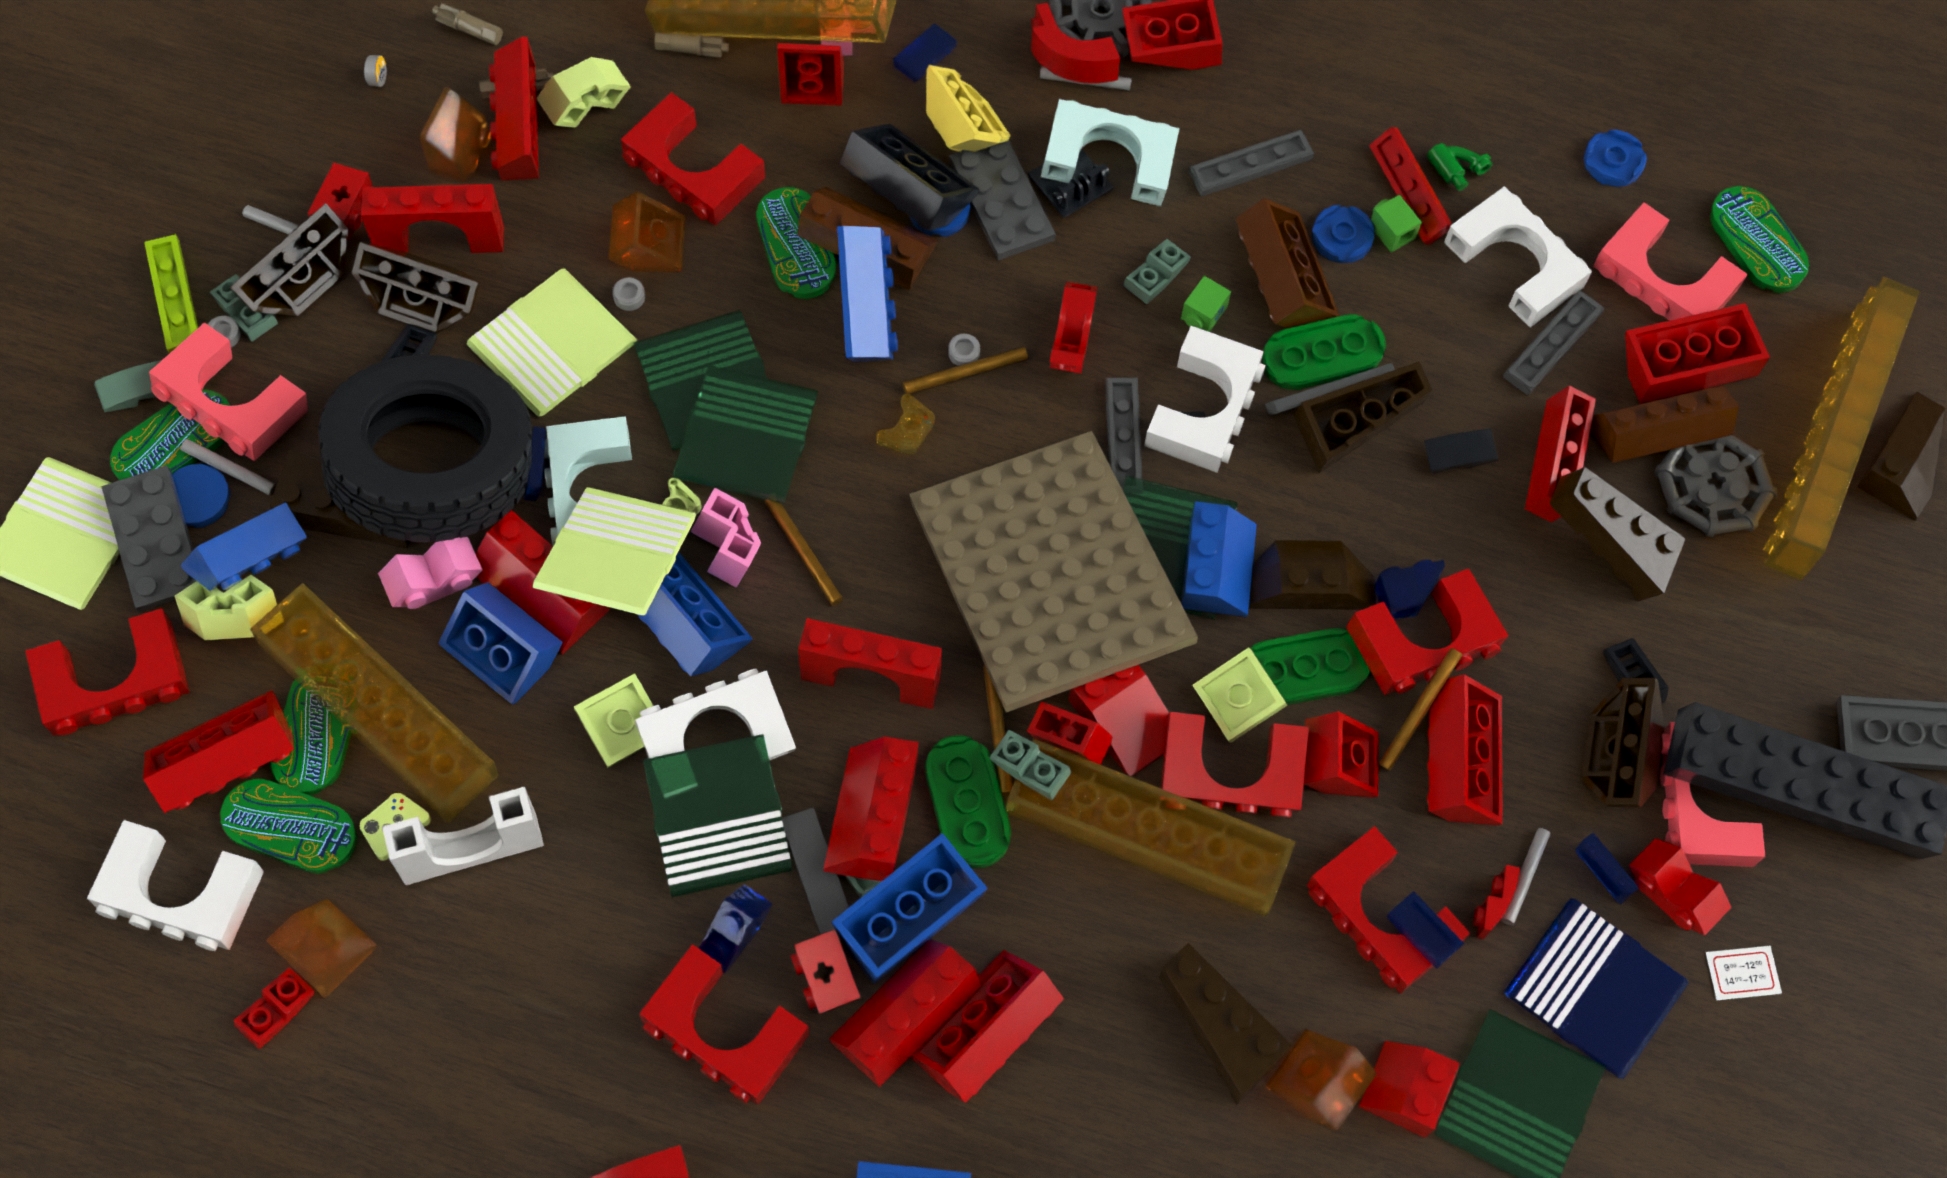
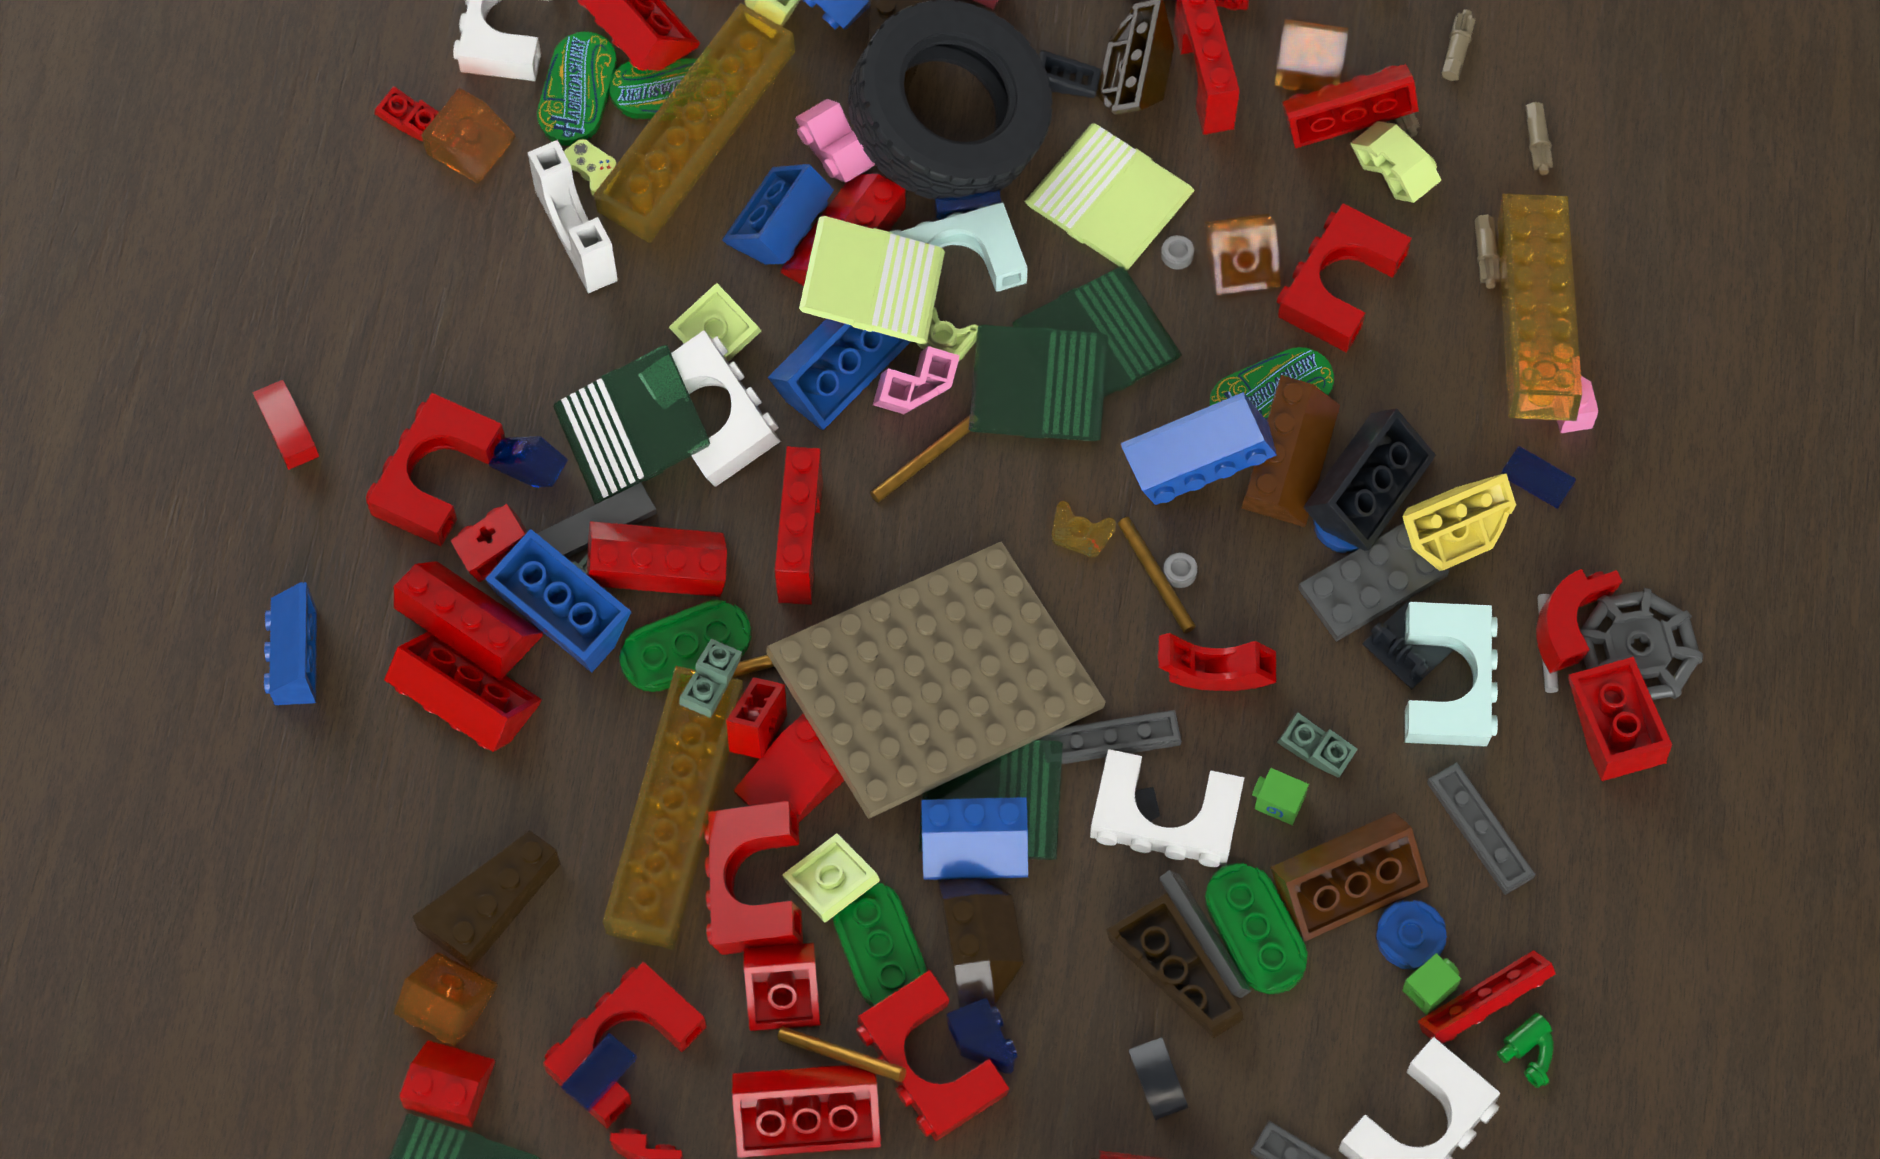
camera: 85 degrees right, 0 degrees up
red slope [777,43,844,106] -> none

